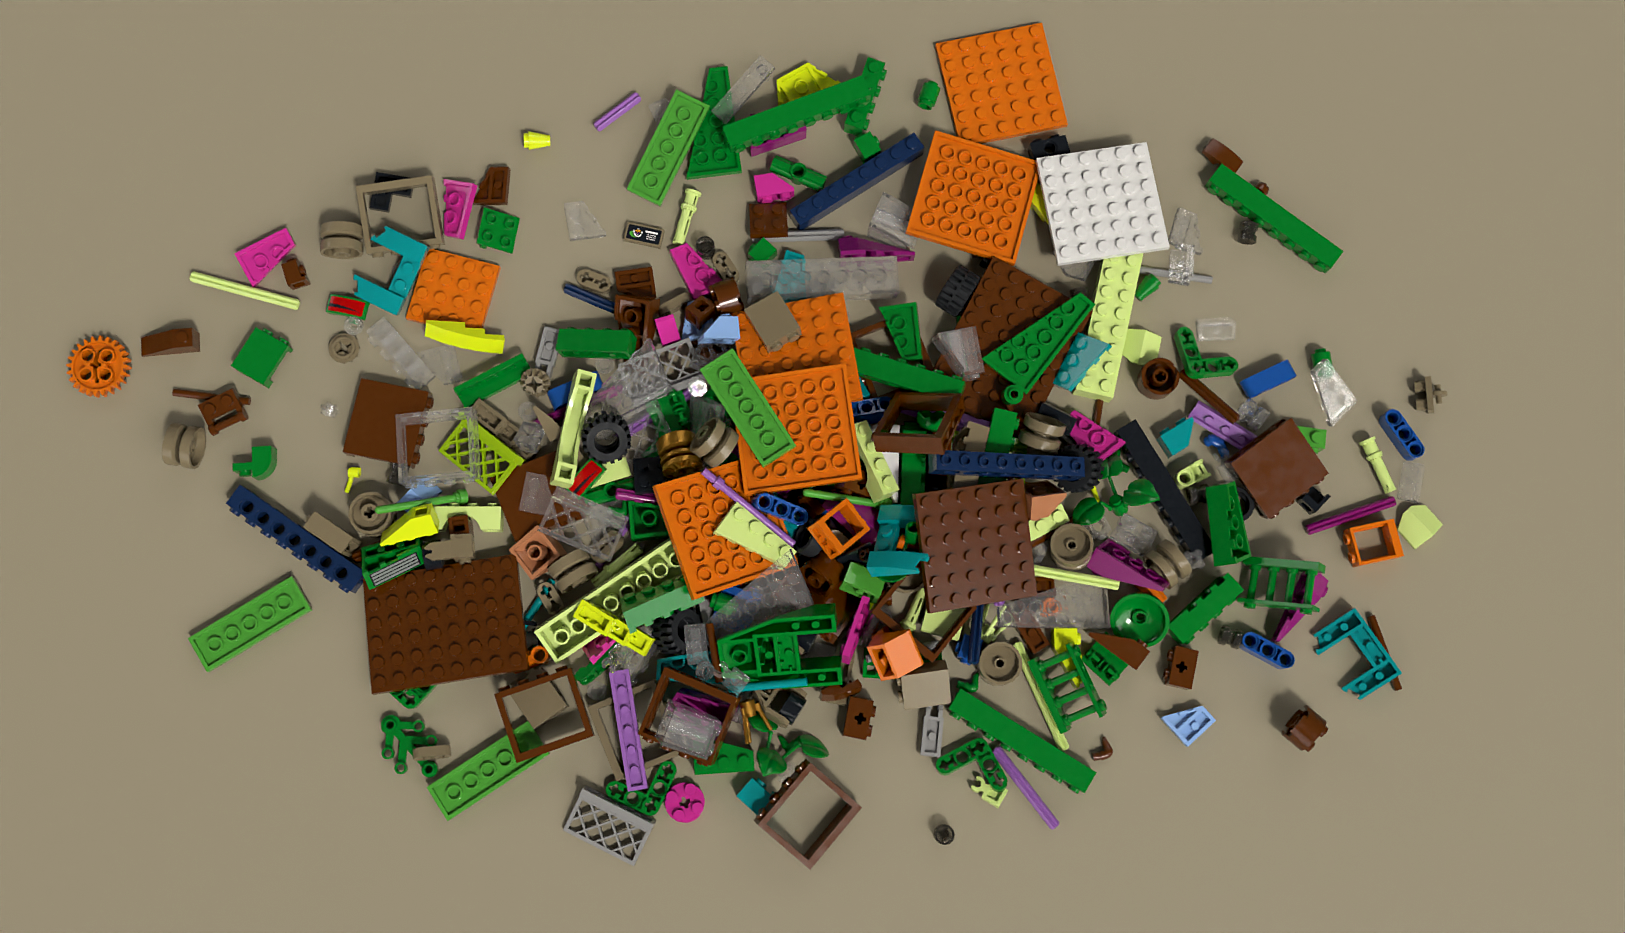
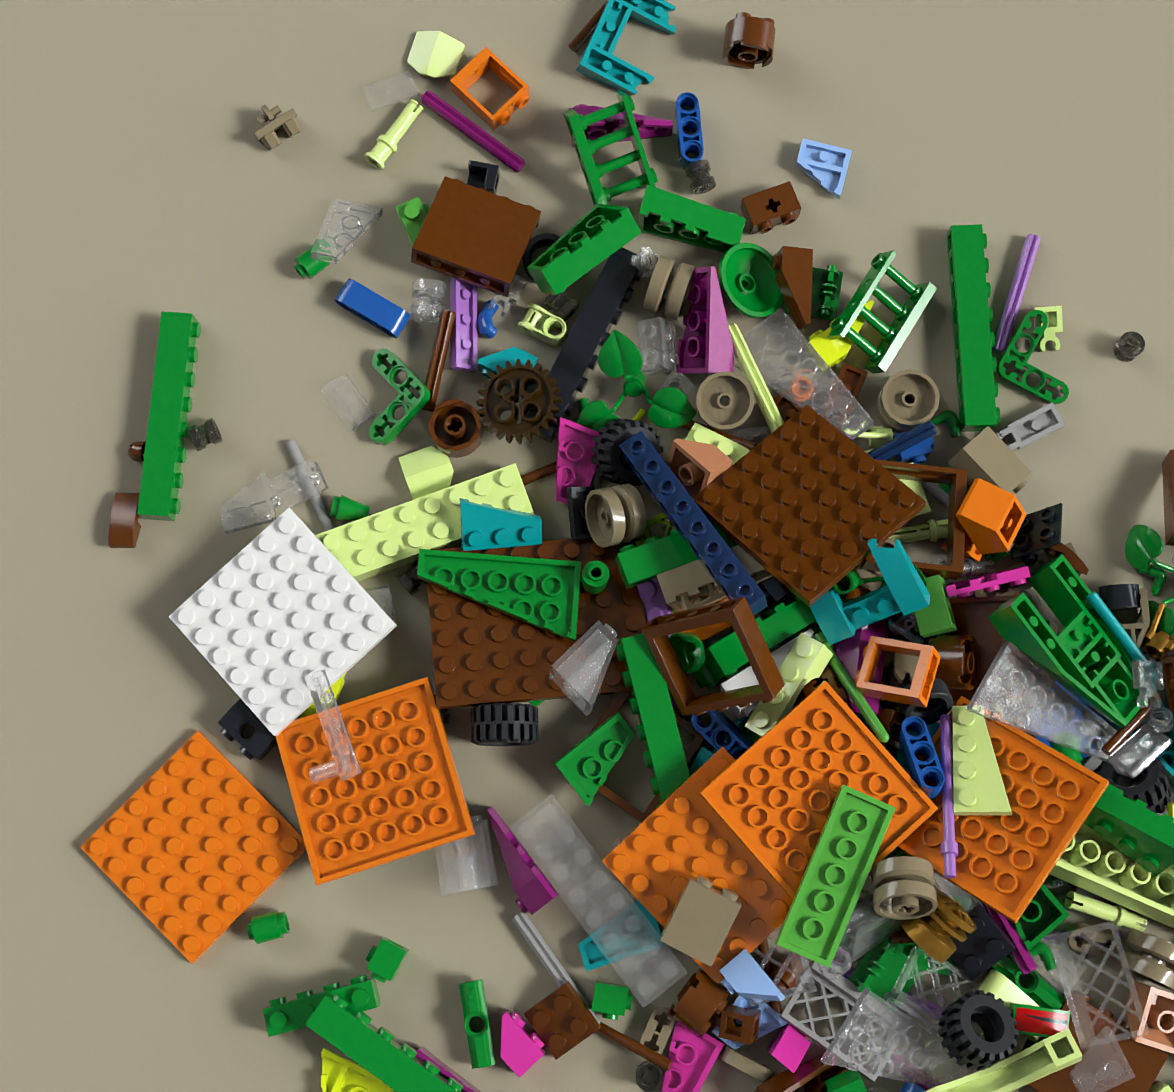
camera: 115 degrees left, 0 degrees up
dark blue brick [790,133,925,230] -> none
reddish brown brick [842,696,876,740] -> none
yellowish green axle [1013,641,1069,751] -> none
reddish brown animal [1092,737,1113,761] -> none
blue beam [1379,409,1425,461] -> none
none -> clear piece [304,669,361,784]
none -> dark brown gear [476,359,562,445]
none -> reddish brown bar [596,1022,673,1071]
none -> black hinge [1011,503,1063,566]

